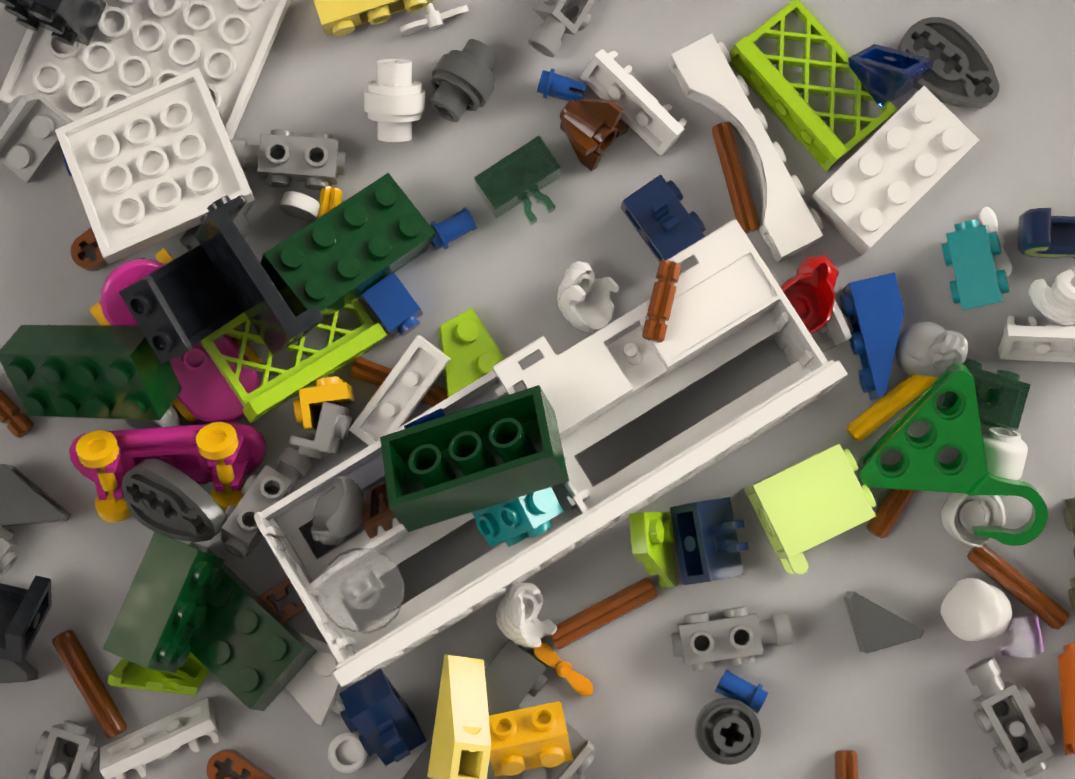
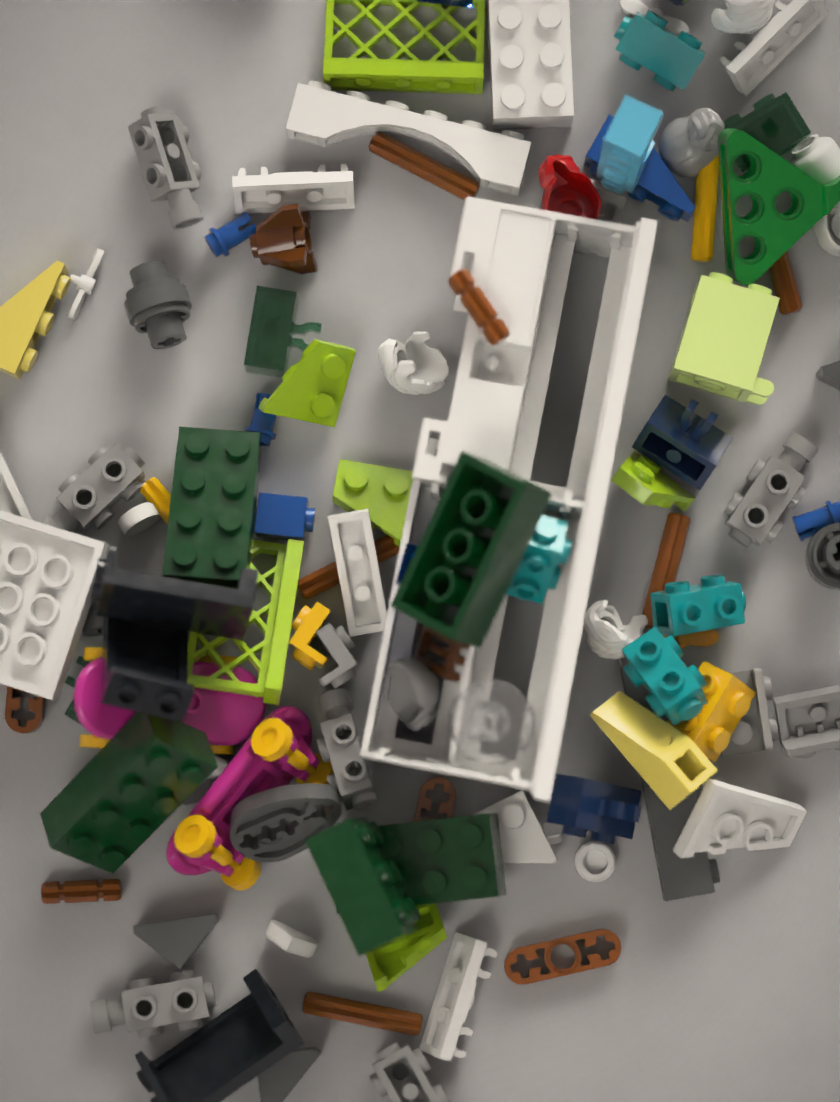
camera: 45 degrees left, 0 degrees up
white piece [363,59,425,142] -> none
dark blue brick [621,174,706,262] -> none
none -> lime wing [259,339,356,428]
none -> white tile [265,920,319,958]
none -> medium azure arch [596,94,664,194]
none -> teal brick [621,626,708,726]
none -> teal brick [650,575,746,637]

